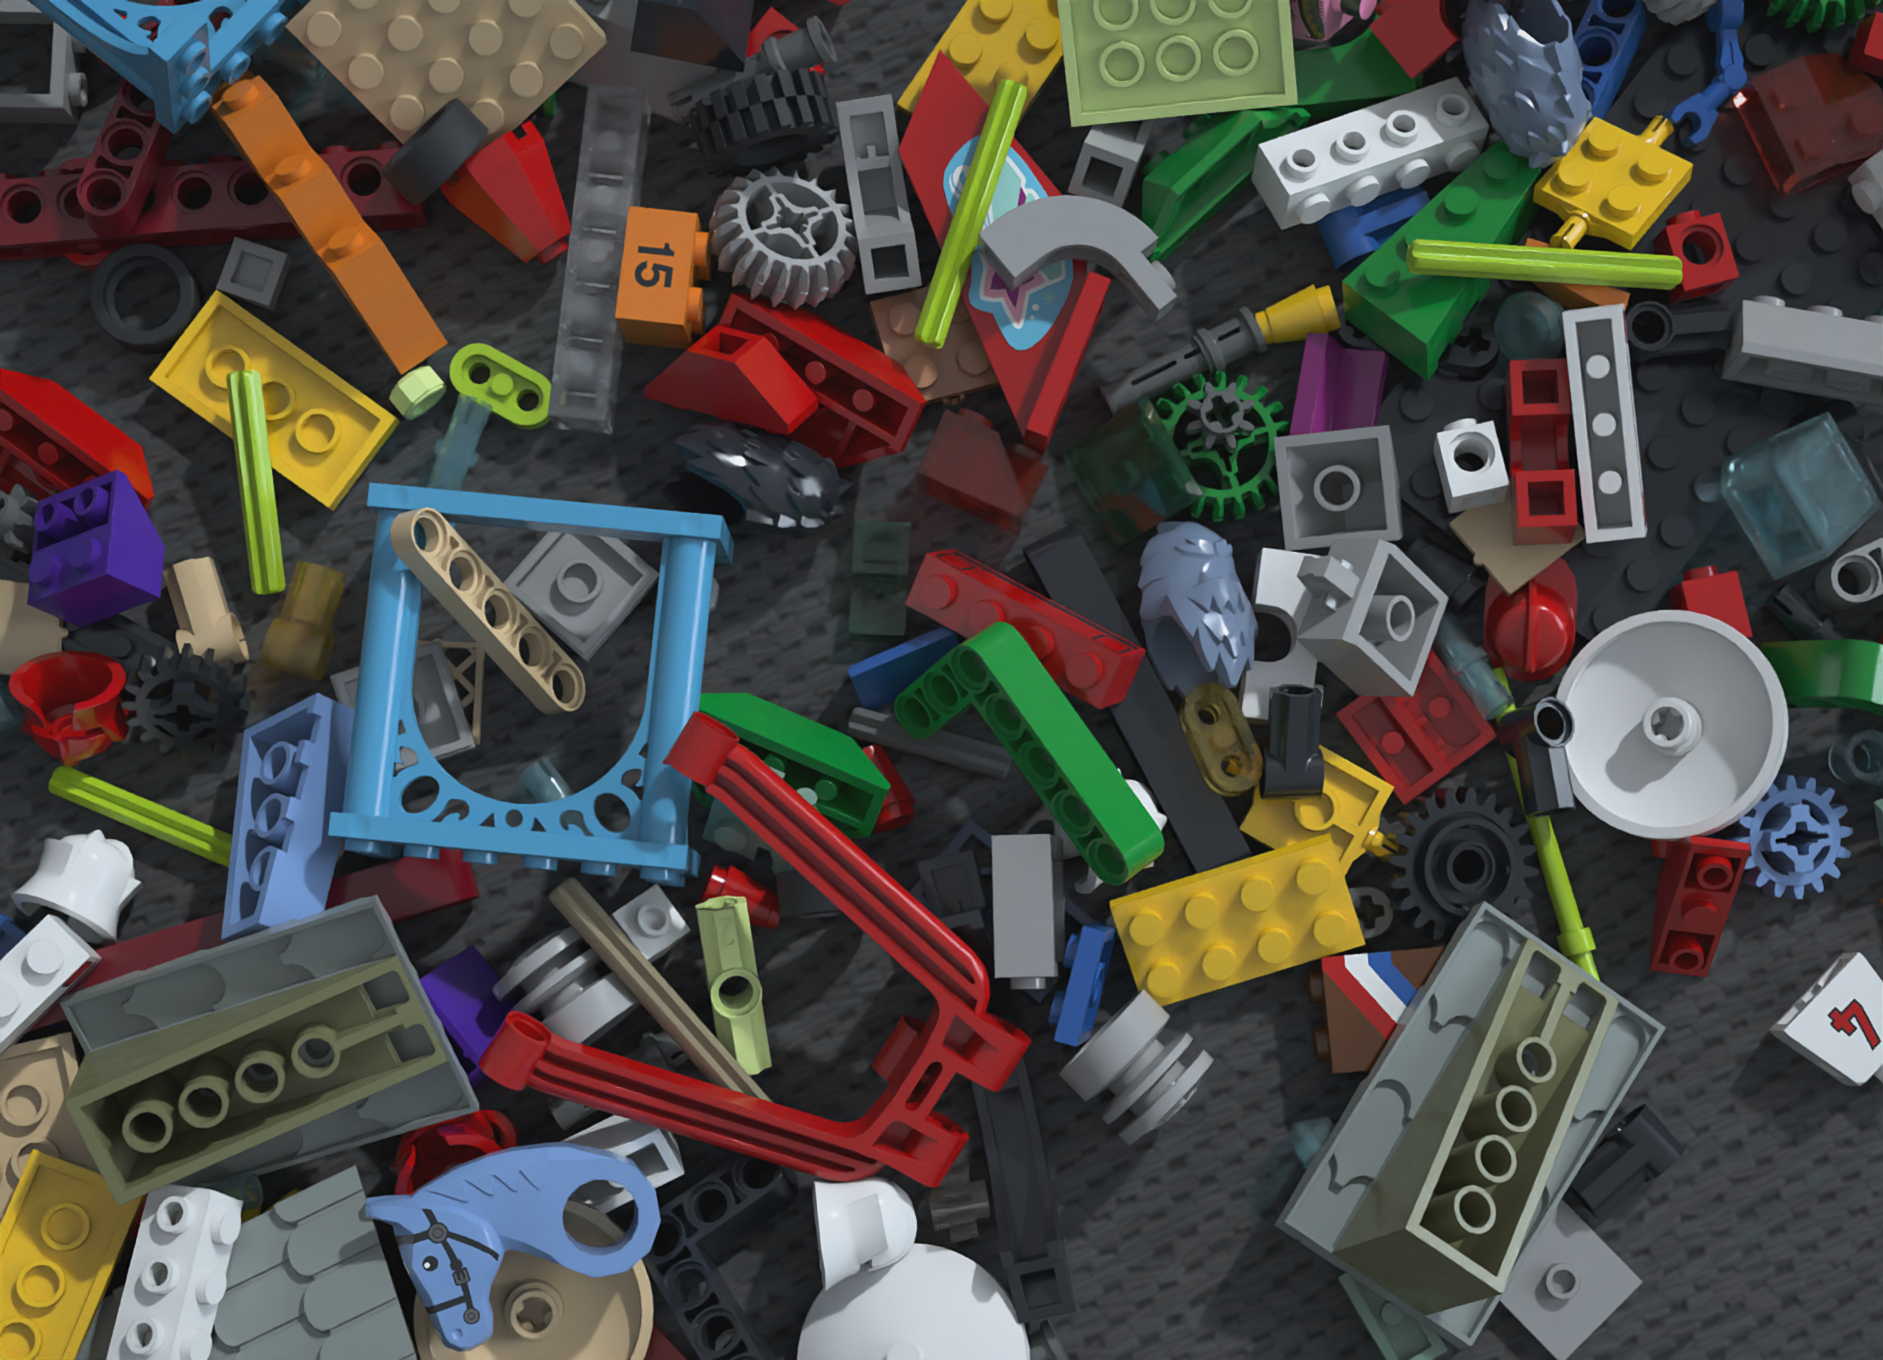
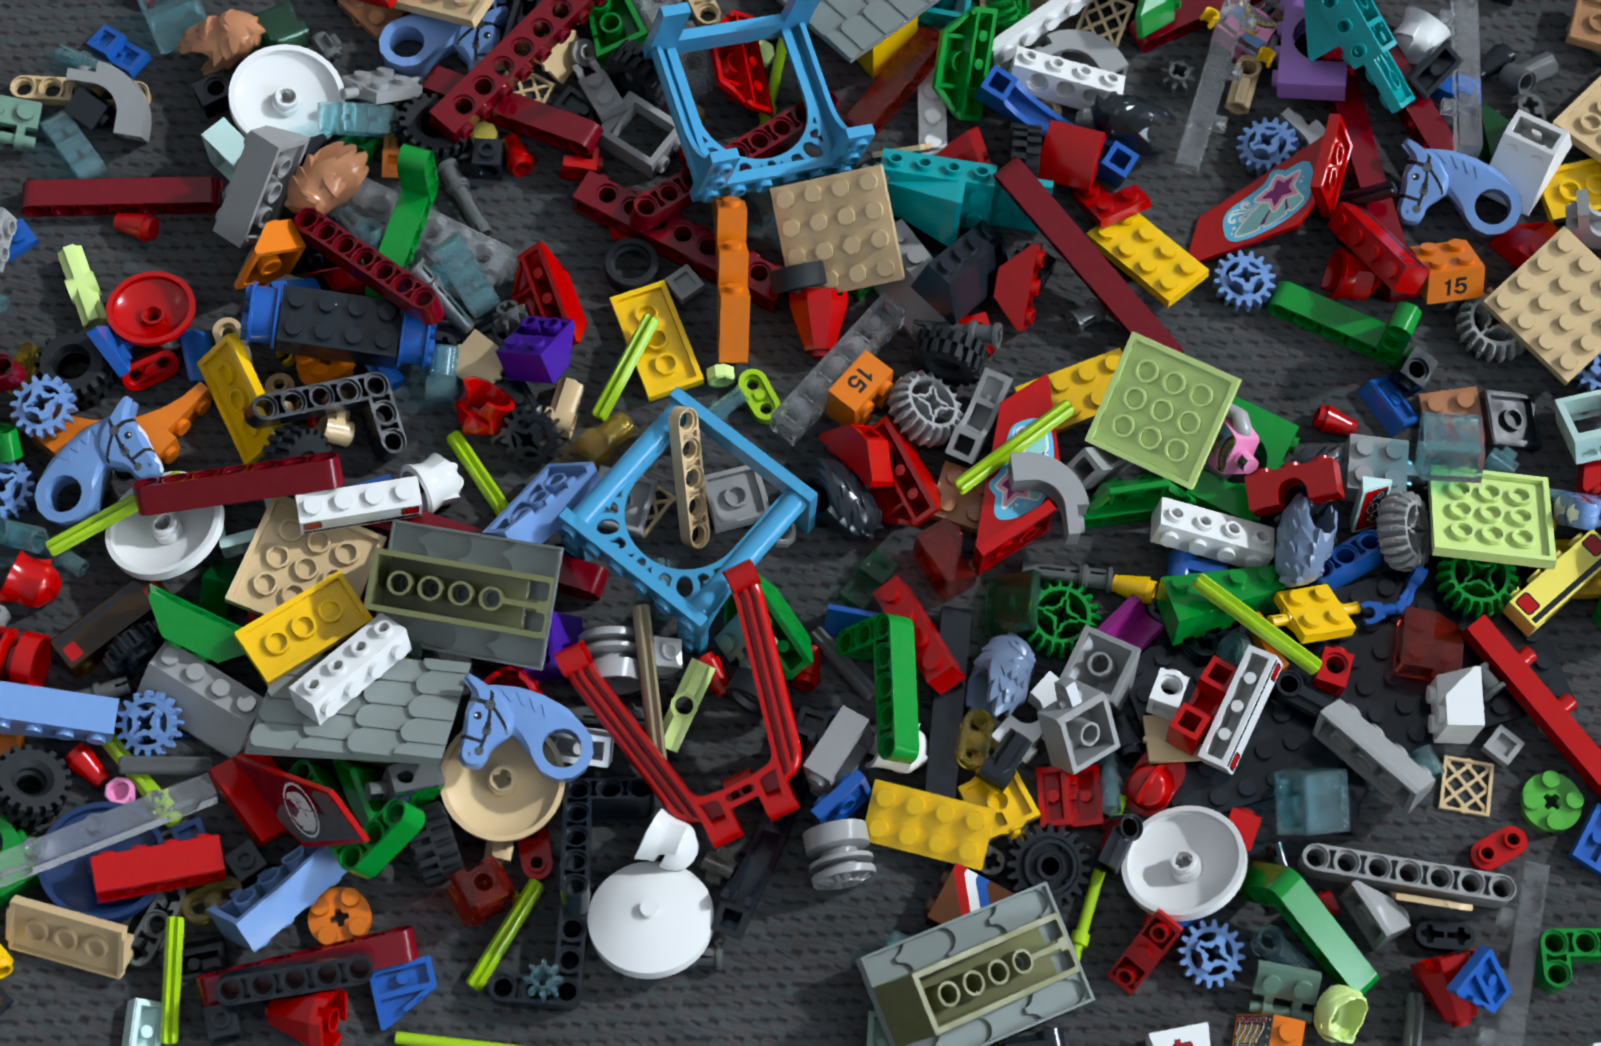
camera: 30 degrees right, 15 degrees down
dark grey gear [1185,382,1255,453] -> none

